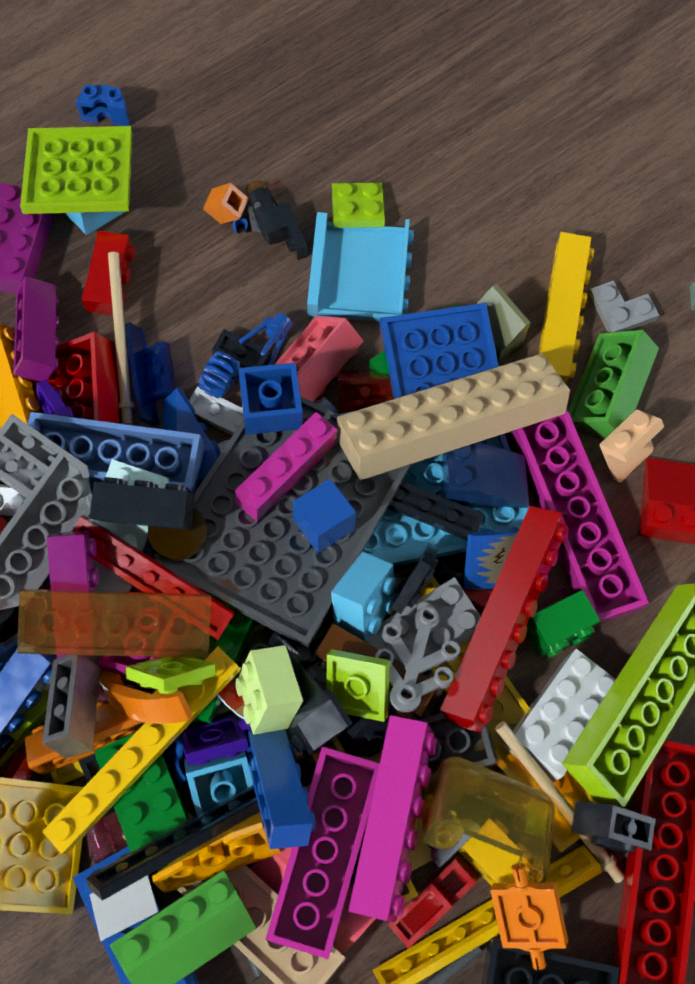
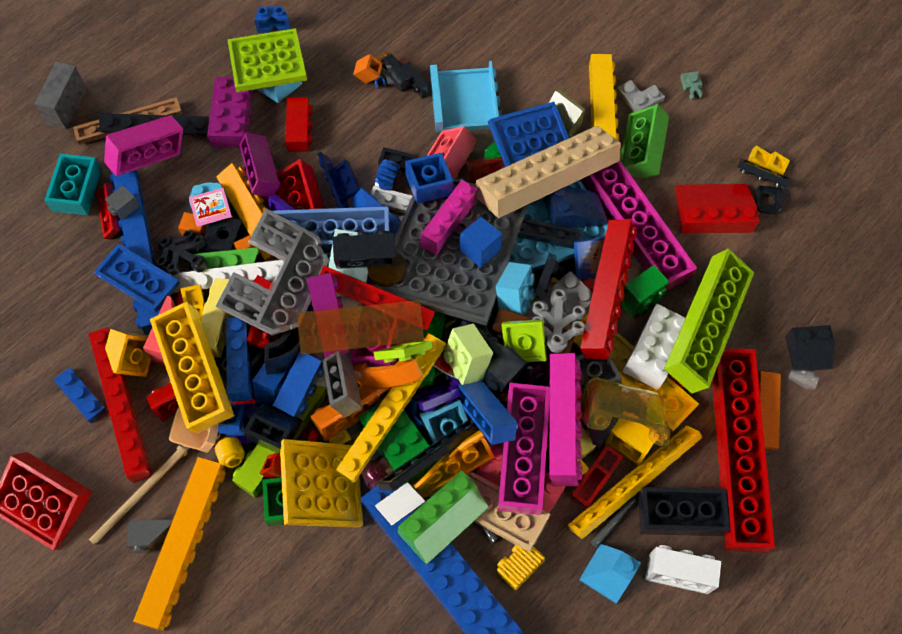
camera: 10 degrees left, 5 degrees down
tan bar [108,252,134,425] -> none
blue plant [239,313,293,365] -> none
lime plate [332,183,385,228] -> none
orange plate [490,863,568,970] -> none
tan bar [495,721,625,883] -> none
black brick [571,801,656,853] -> none
light nougat bracket [599,409,664,483] -> none

